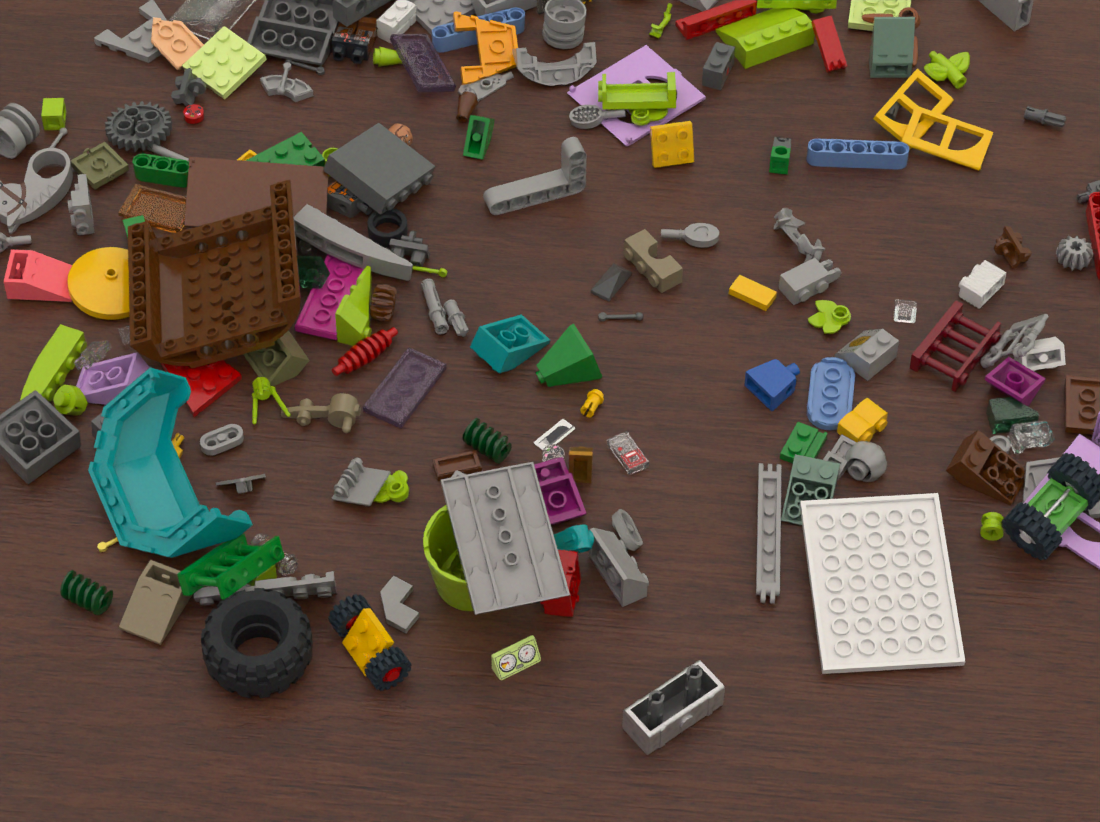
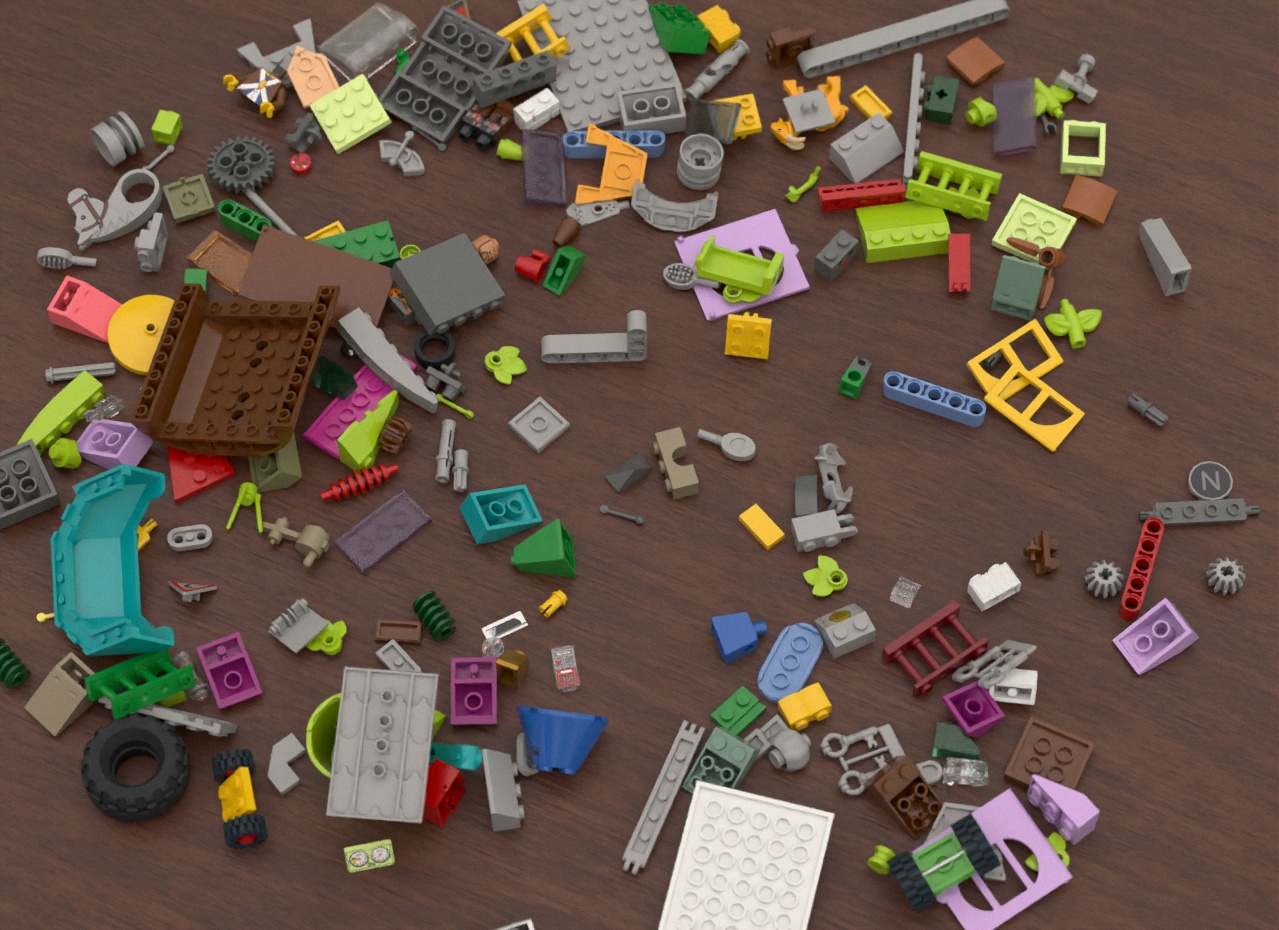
camera: 20 degrees right, 10 degrees up
none -> light grey axle [45,362,116,384]
none -> magenta slope [196,632,263,710]
none -> torso [223,65,287,118]
none -> green arm [393,48,411,75]
none -> lime plate [484,346,527,385]
none -> light grey tile [508,397,570,454]
none -> red piece [515,249,551,282]
none -> blue cone [517,705,609,774]
none -> dark grey slope [795,475,820,518]
none -> light grey piece [820,724,905,795]

